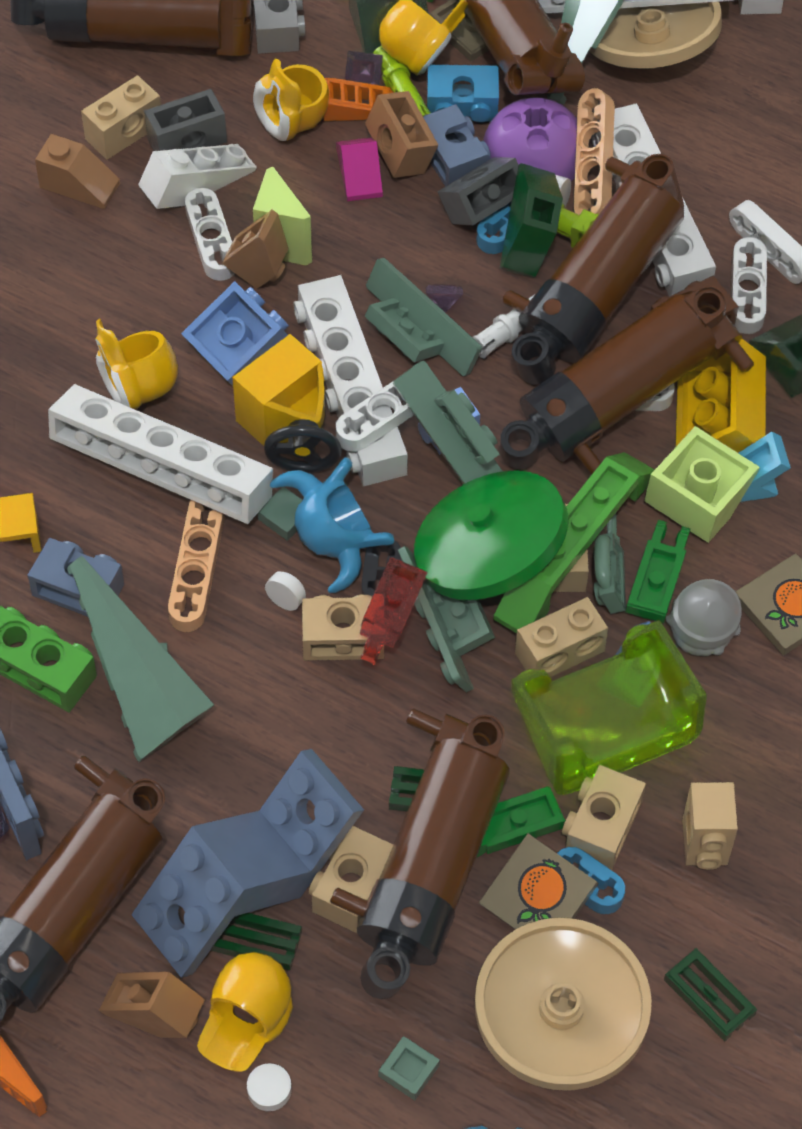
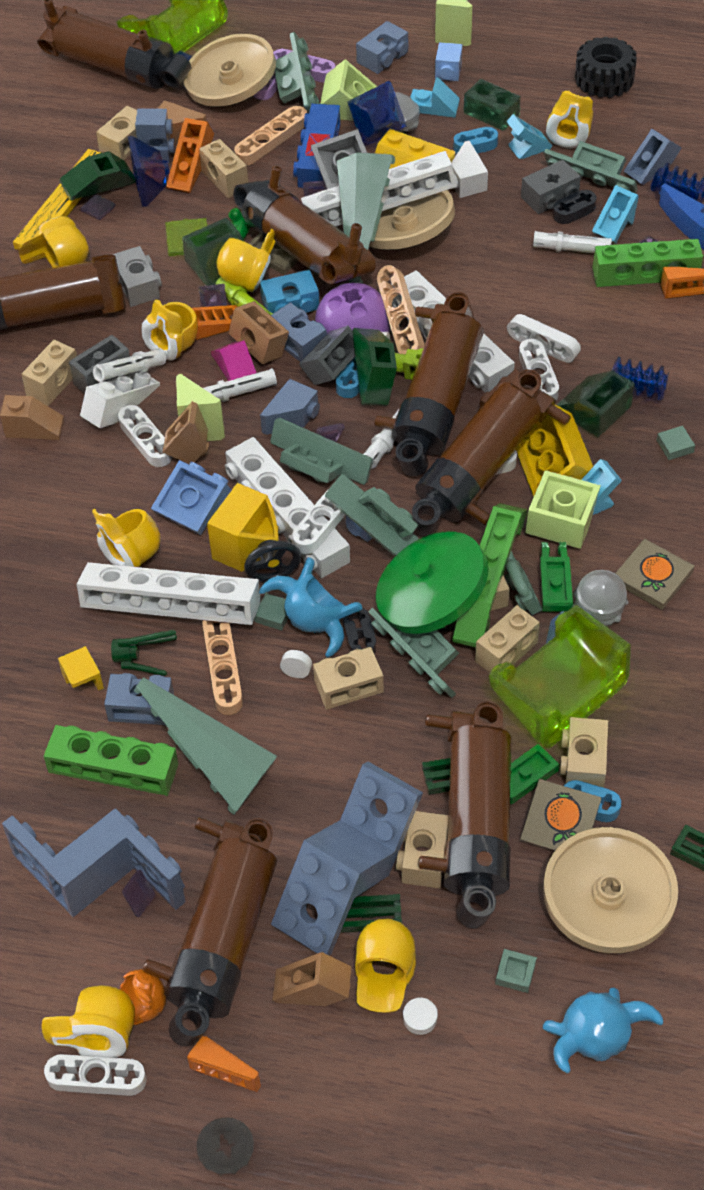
camera: 15 degrees left, 5 degrees down
clear red hinge [359,557,428,664] -> none
tan brick [682,782,738,870] -> none
none -> white pin [93,348,166,382]
none -> dark green plant [111,630,177,676]
none -> white pin [203,368,277,402]
none -> sand blue slope [260,379,320,435]

